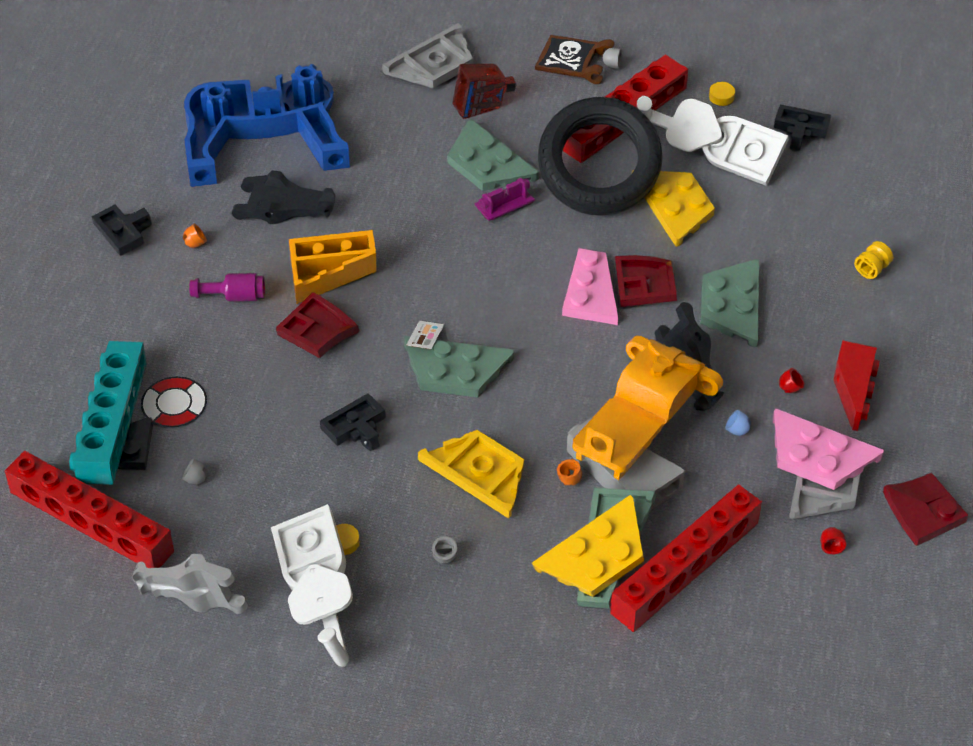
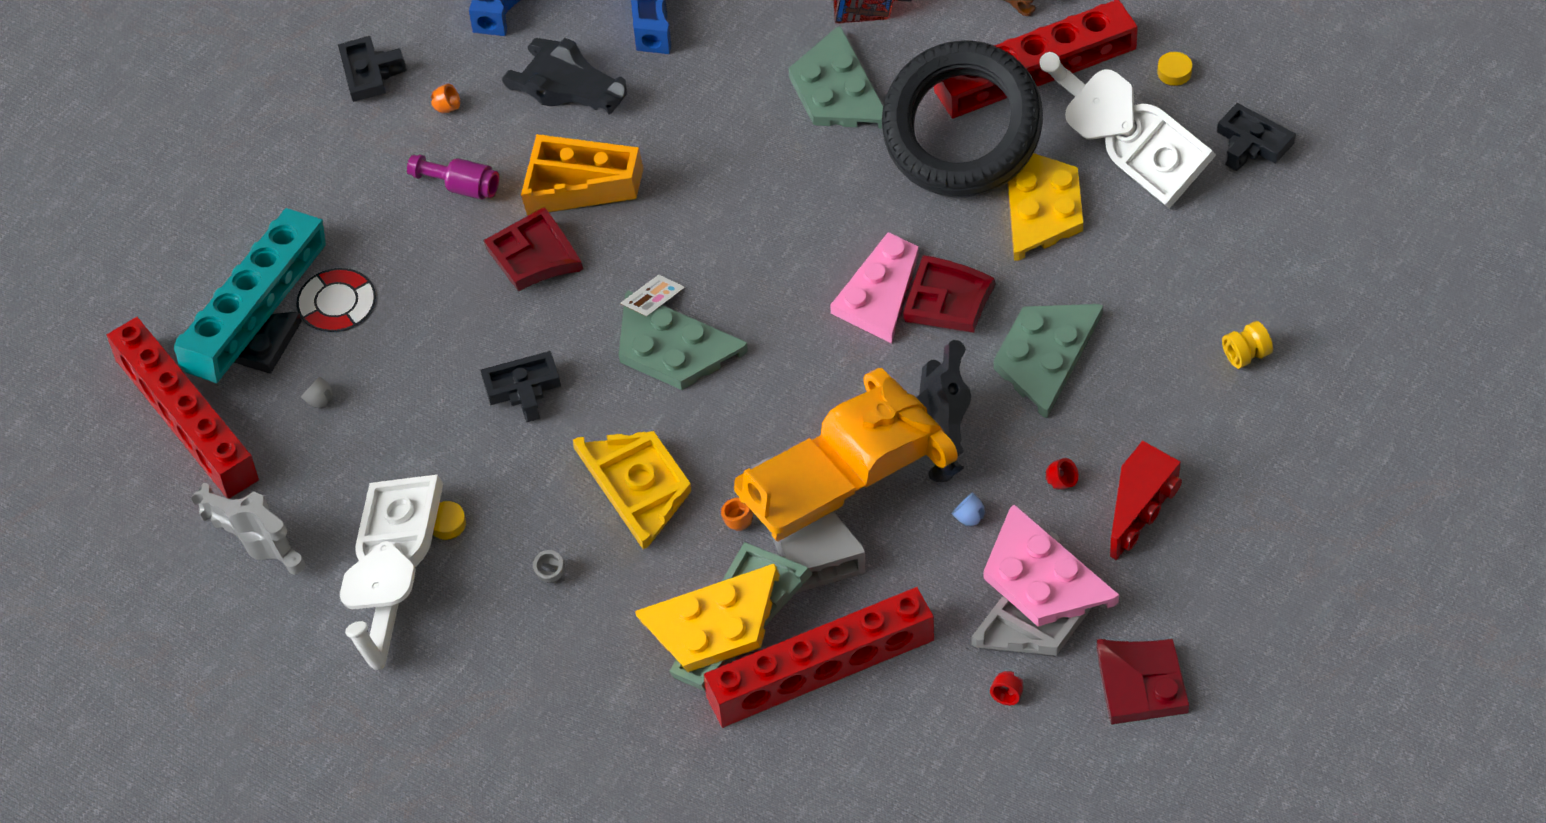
camera: 25 degrees right, 5 degrees up
magenta hinge [474,178,535,221] -> none

